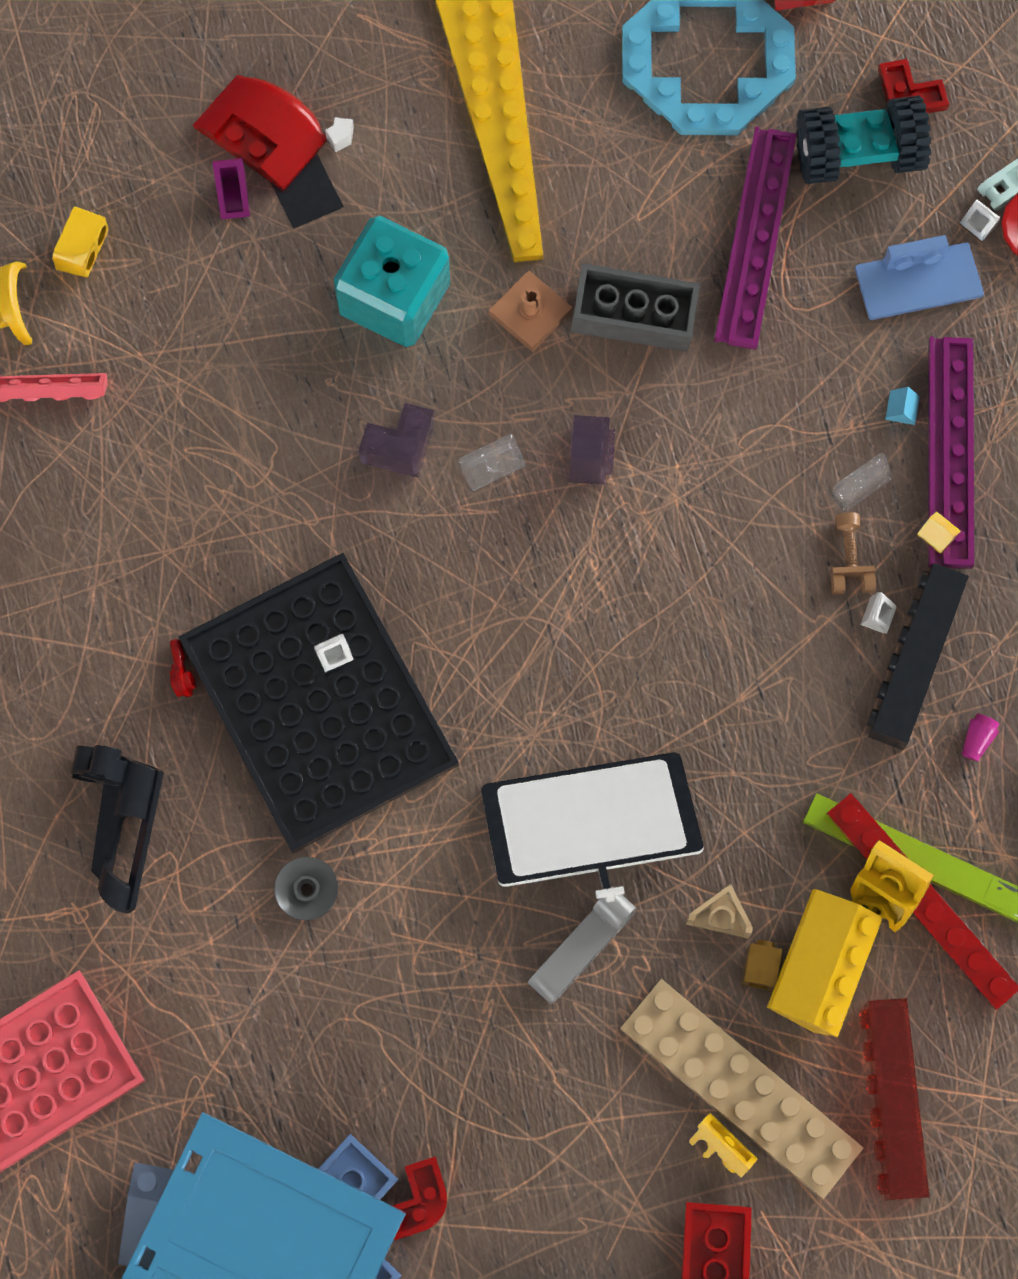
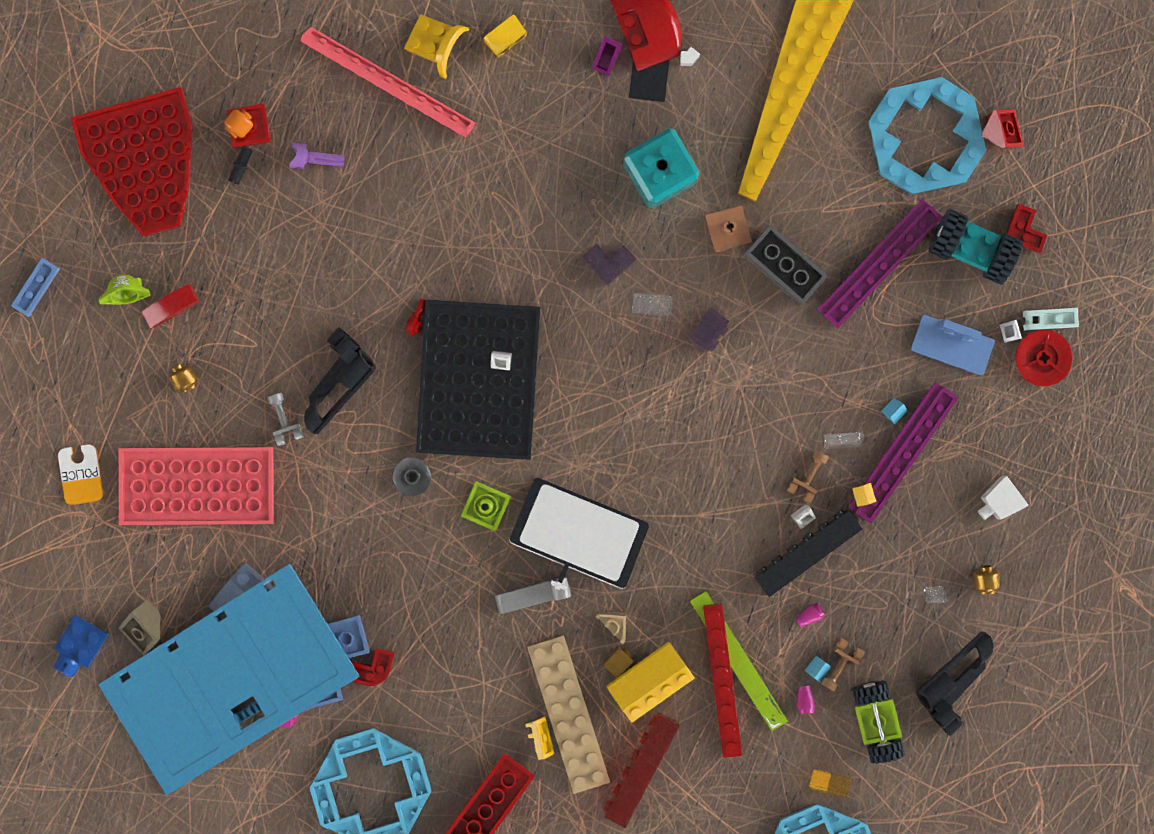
camera: 35 degrees right, 15 degrees up
yellow plate [850,840,934,932] -> none
none -> light grey bar [267,393,304,446]
none -> lime plate [461,481,511,531]

